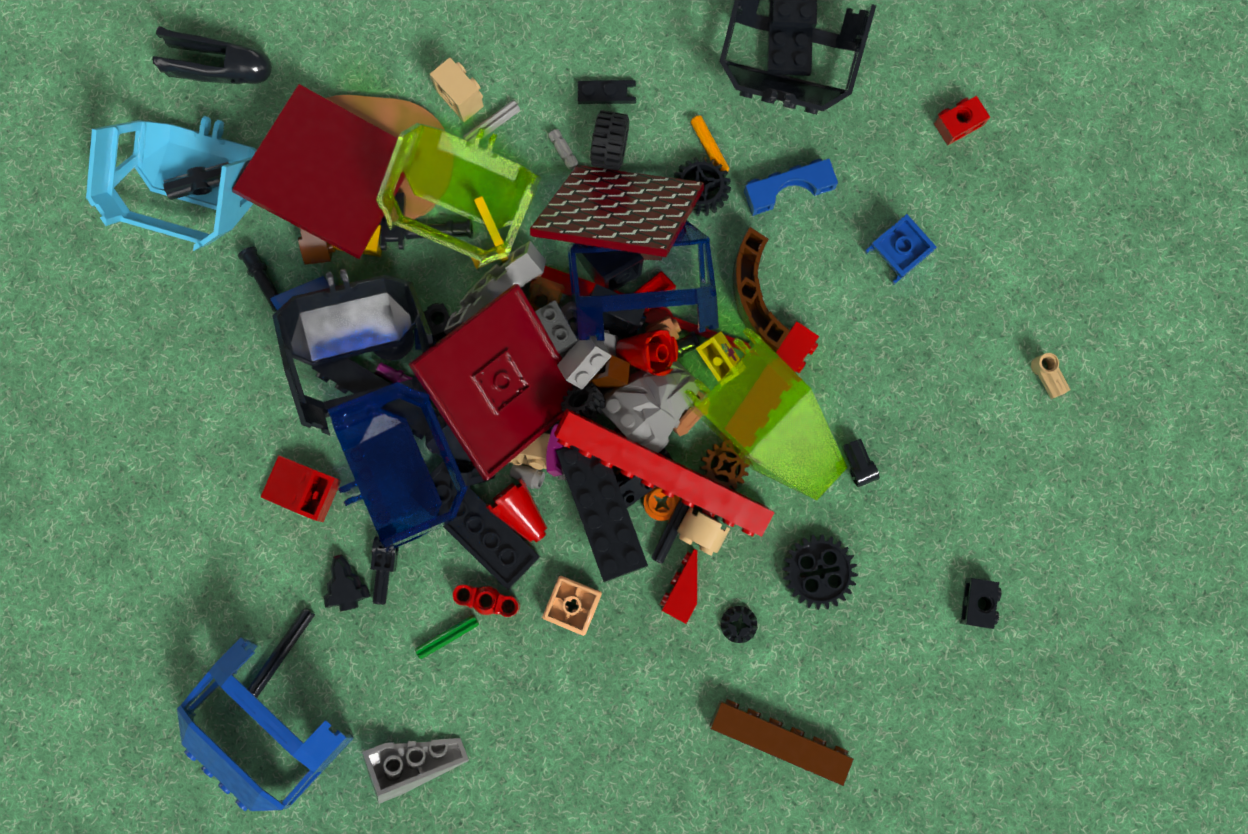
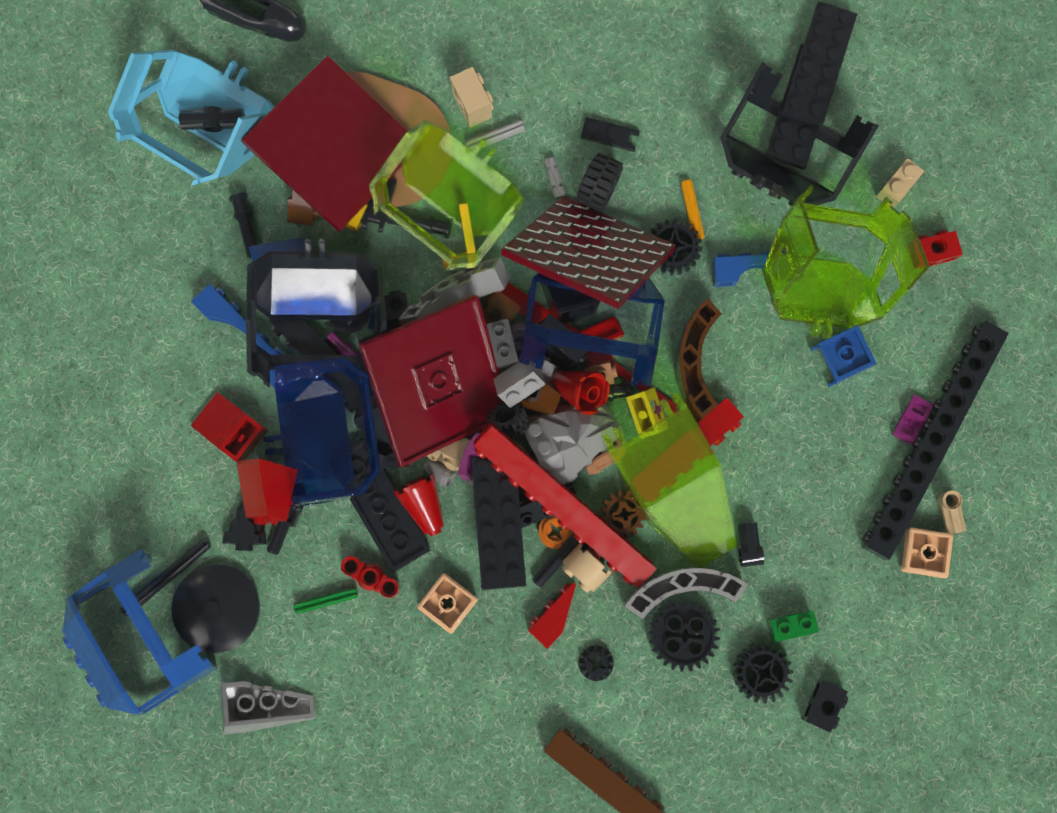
camera: 15 degrees right, 0 degrees up
none -> black dish [171,564,261,653]
none -> blue arch [191,284,300,395]
none -> red slope [237,458,297,525]
none -> light grey brick [623,567,748,619]
none -> black gear [732,643,793,704]
none -> clear neon green windscreen [762,184,930,339]
none -> green brick [767,610,819,642]
none -> black brick [862,321,1009,560]
none -> tan brick [876,158,924,210]
none -> magenta slope [892,394,933,445]
none -> light nougat brick [901,528,953,578]

